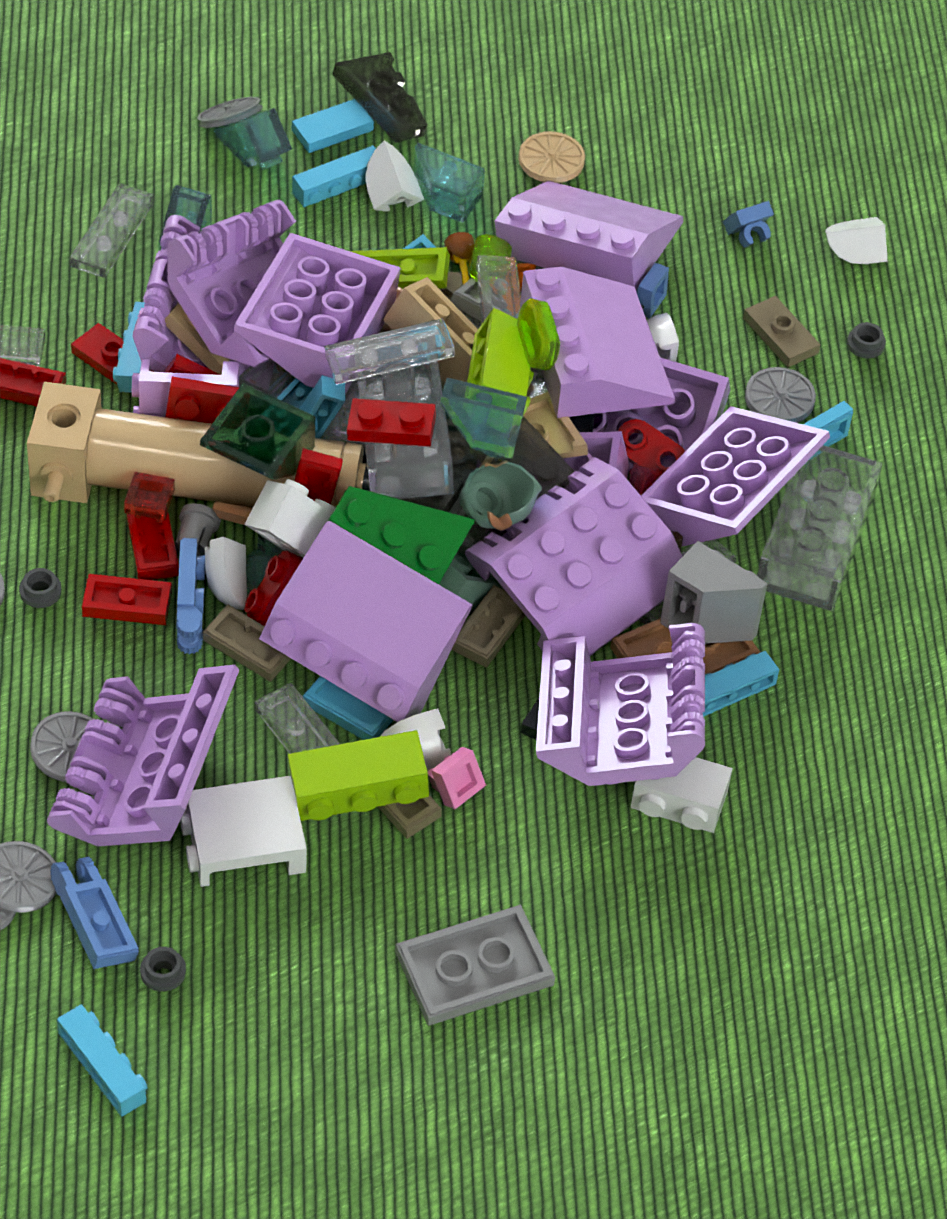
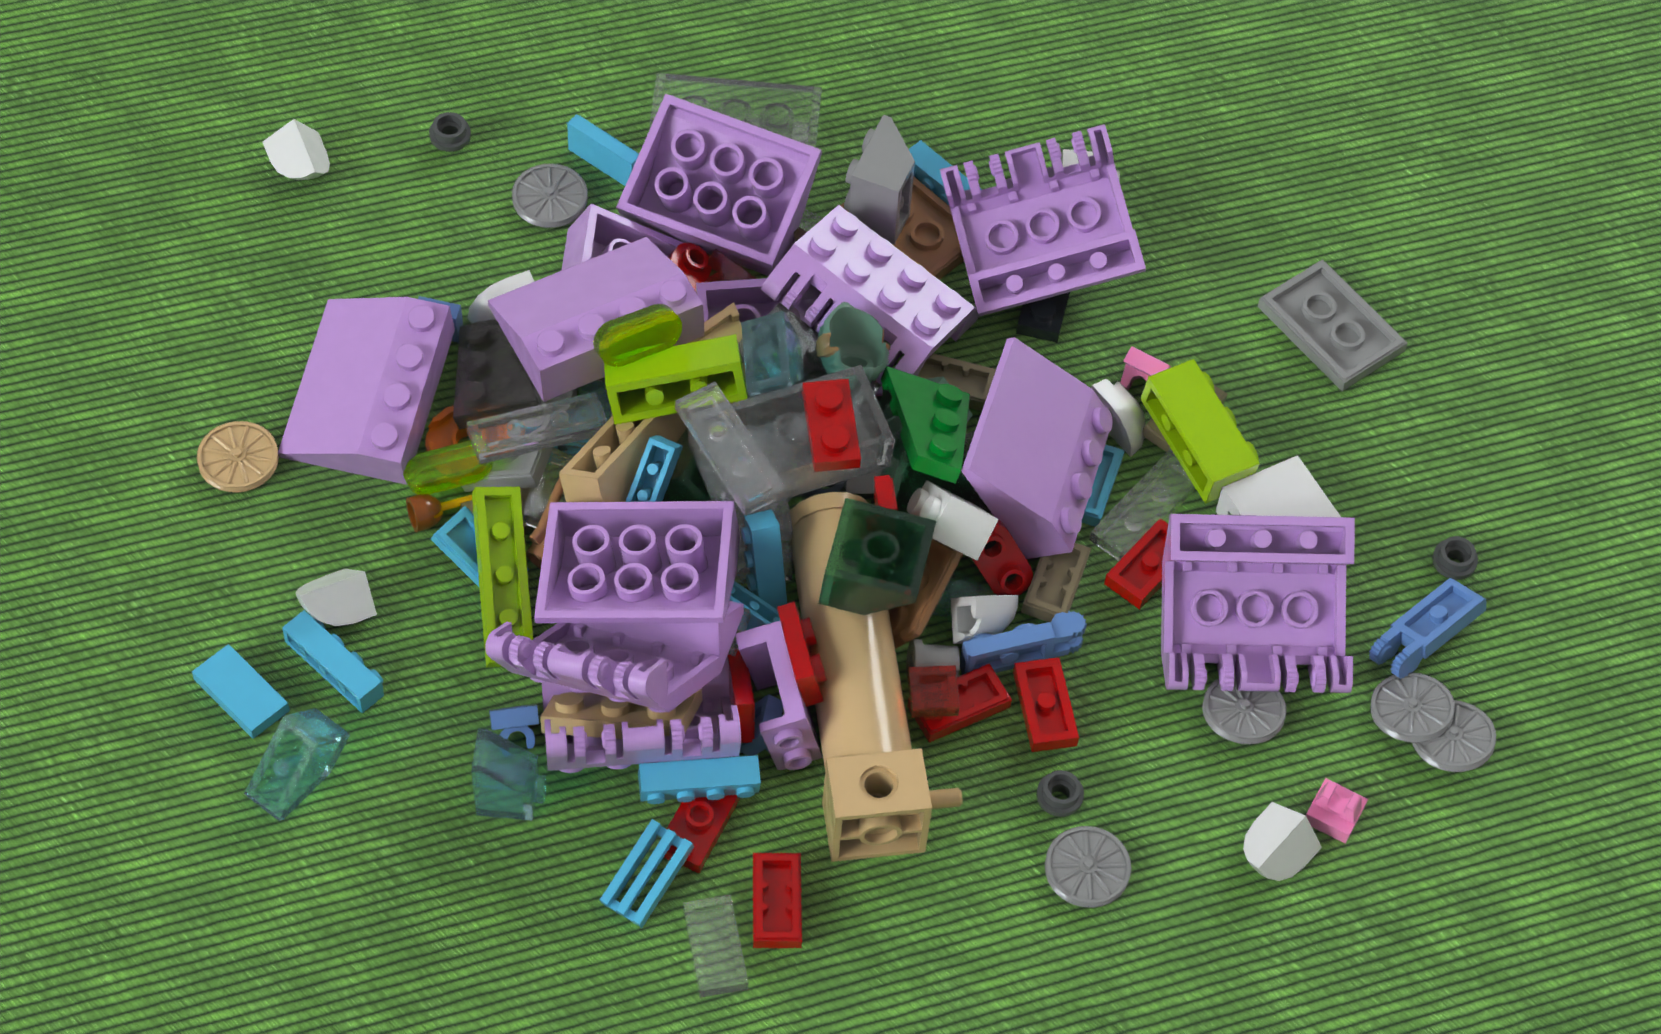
camera: 105 degrees left, 5 degrees up
medium azure piece [57,1004,148,1117] -> none
clear tile [69,183,154,278] -> none
light grey wheel [197,97,263,128] -> none
clear smoke wing [332,52,428,142] -> none
clear light blue slope [414,143,485,223] -> none
medium blue tile [723,201,774,248] -> none
dark tan plate [743,295,821,367] -> none
none -> medium azure tile [600,819,694,928]
none -> red plate [1104,518,1168,610]

